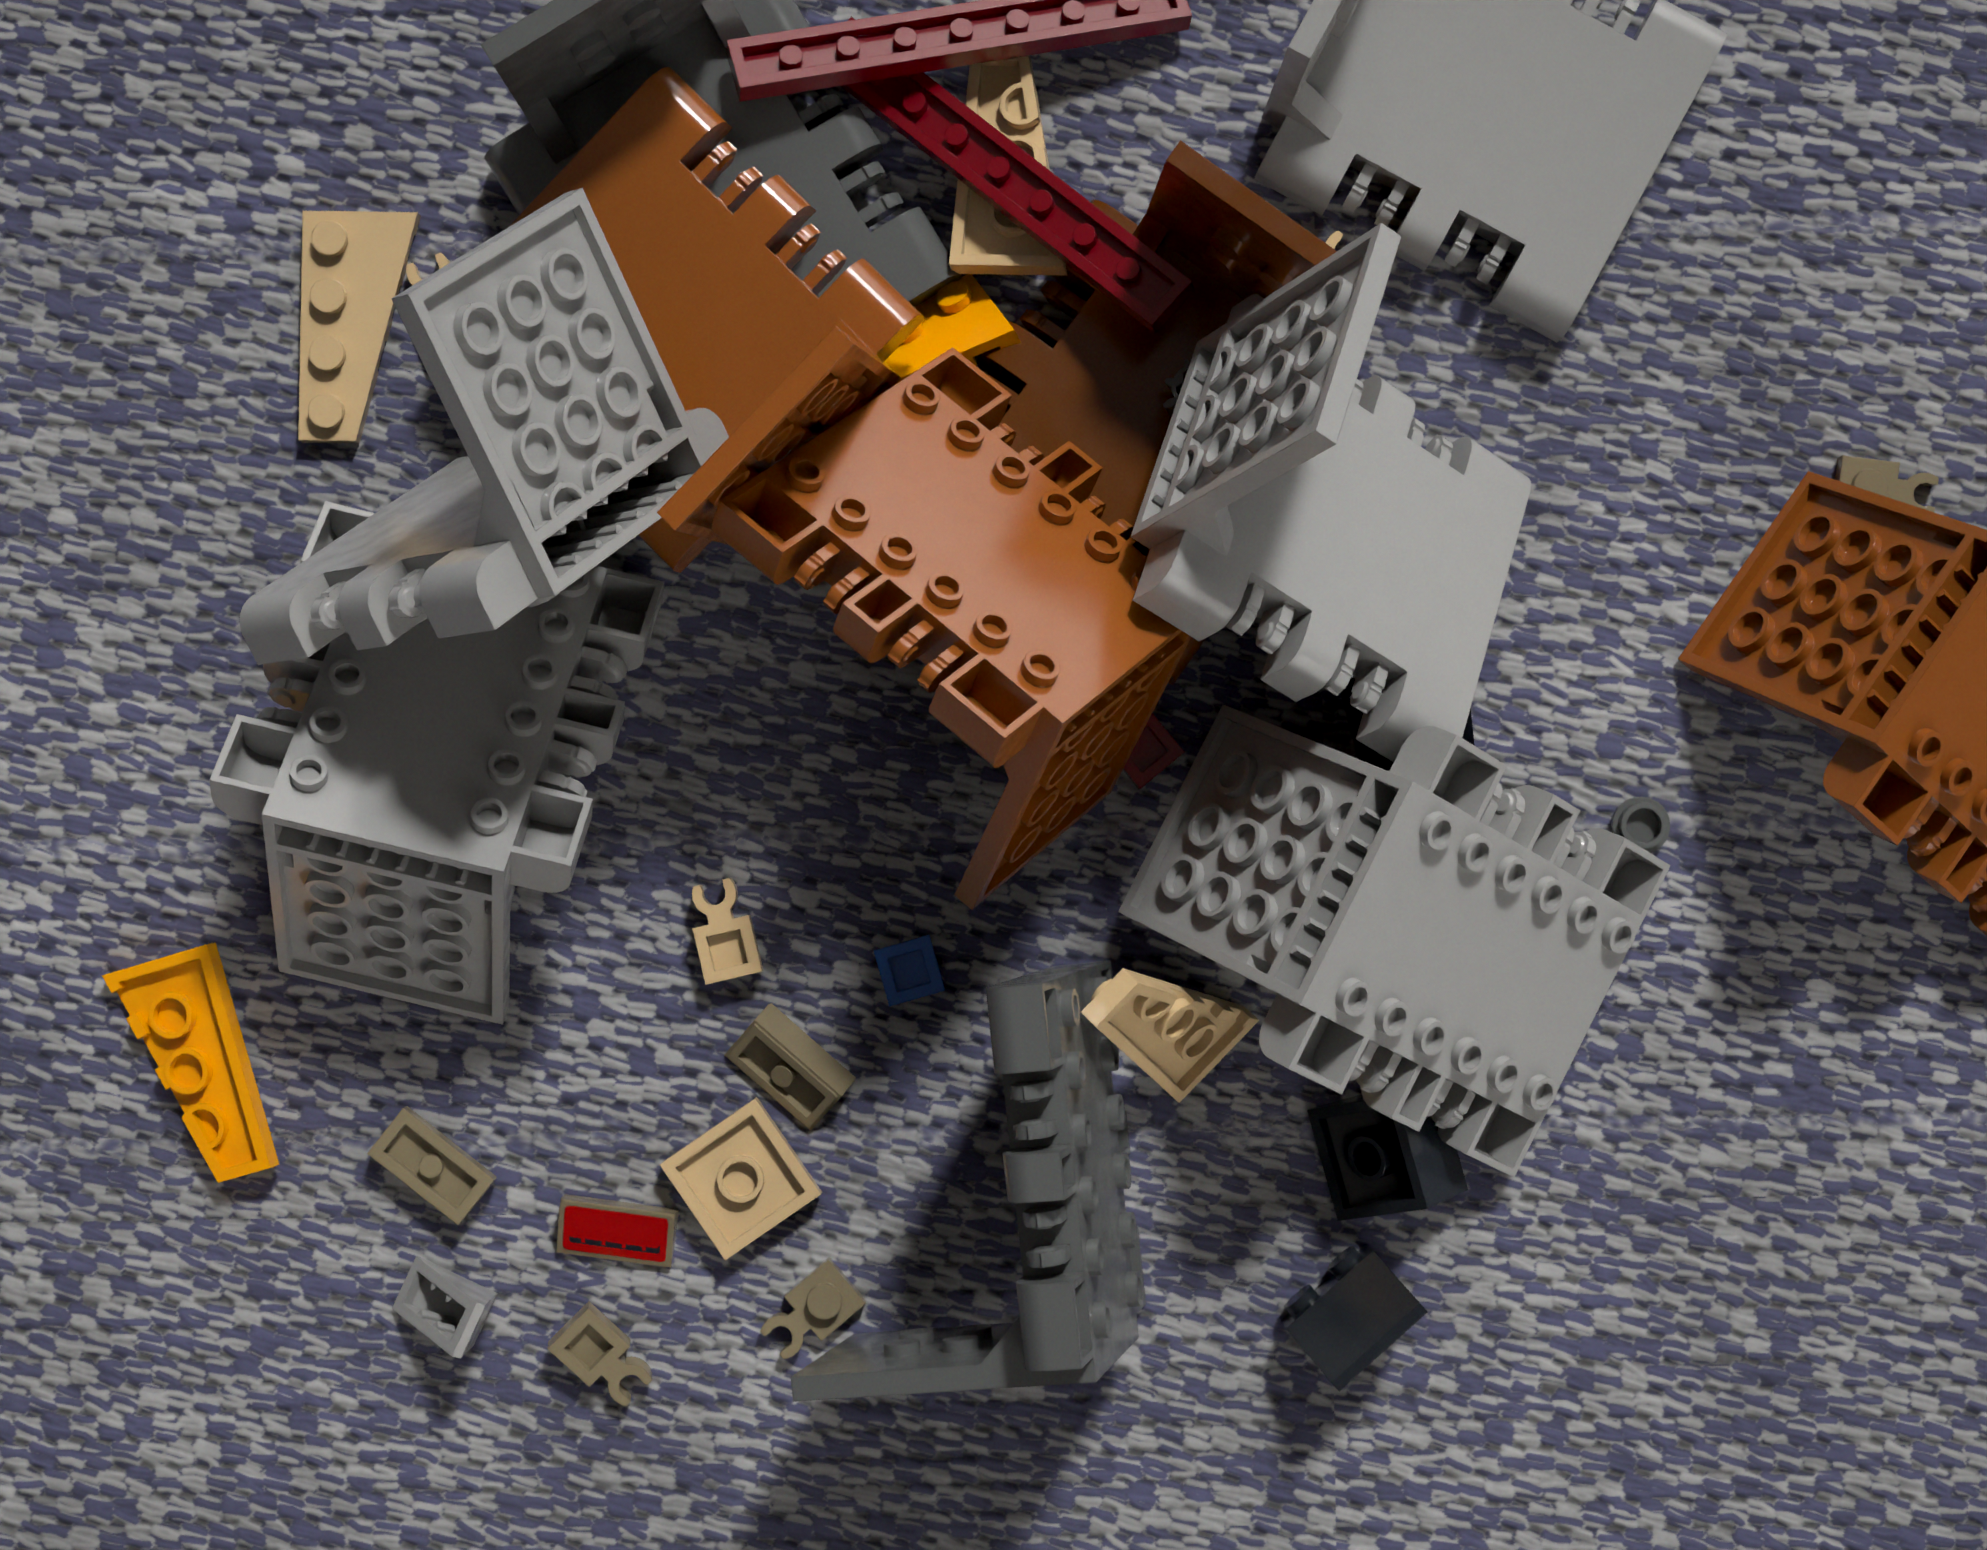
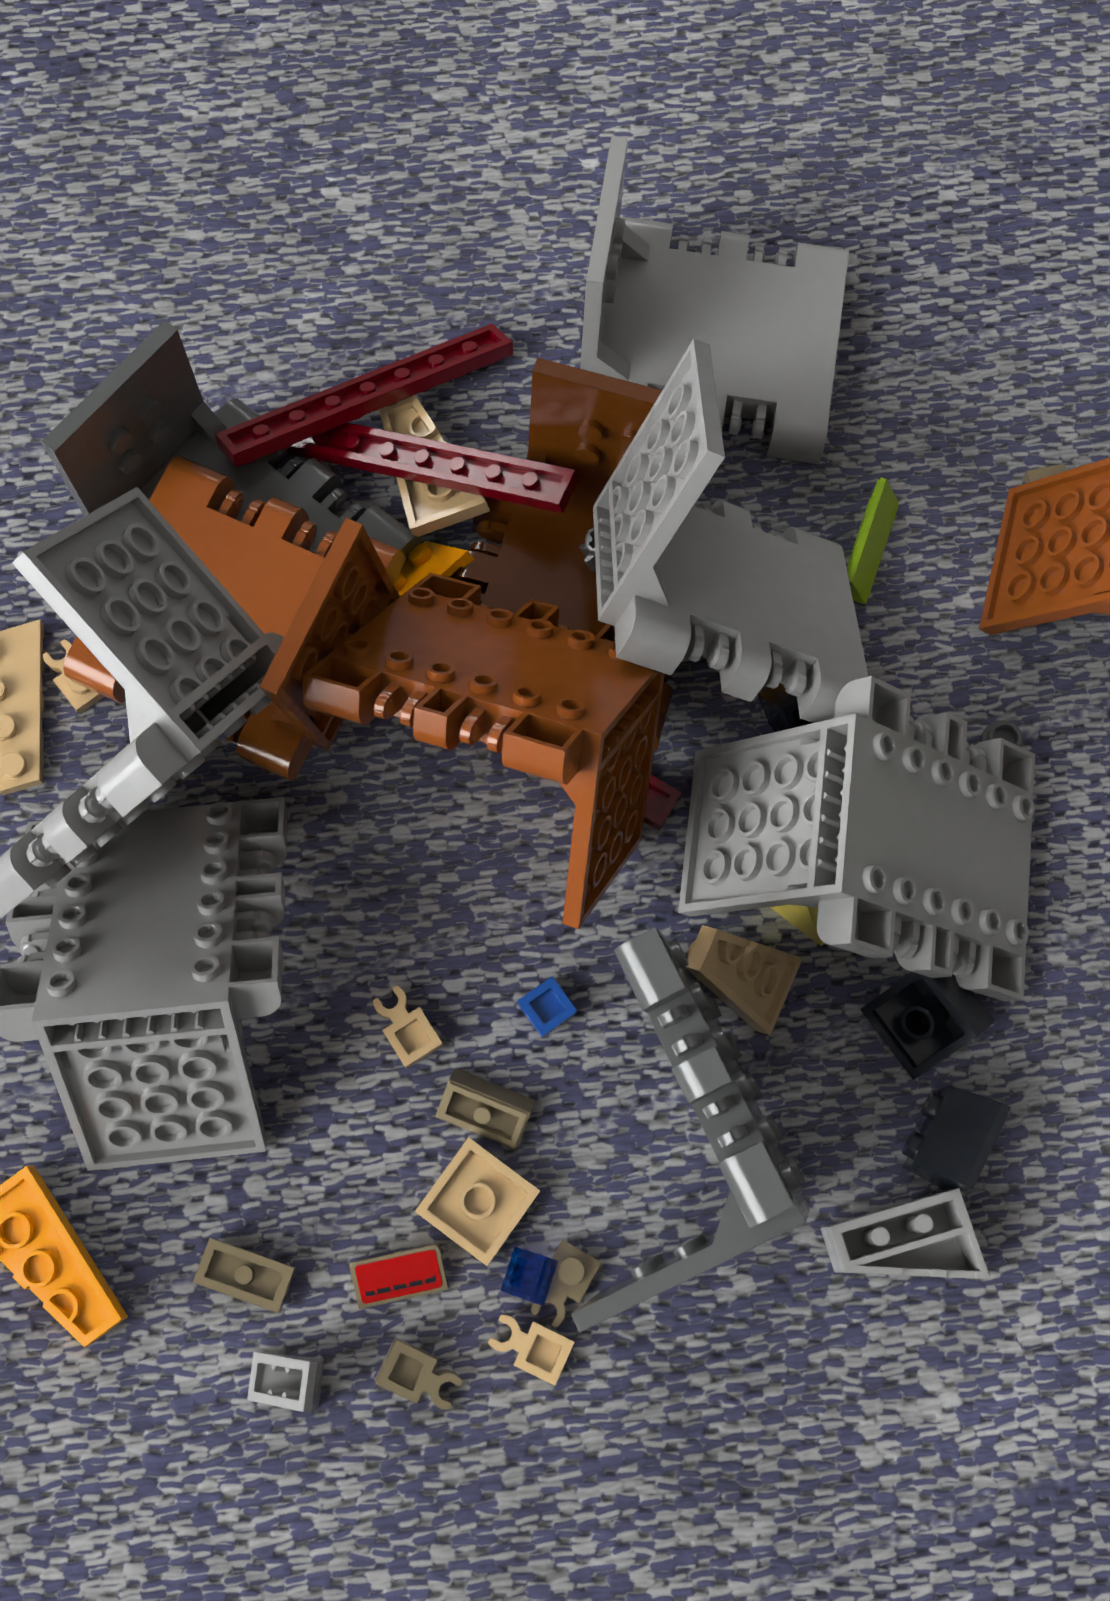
camera: 20 degrees left, 15 degrees down
none -> tan plate [488,1315,574,1386]
none -> clear blue tile [500,1246,558,1306]
none -> light grey wedge [820,1188,990,1279]
none -> lime slope [846,477,899,604]

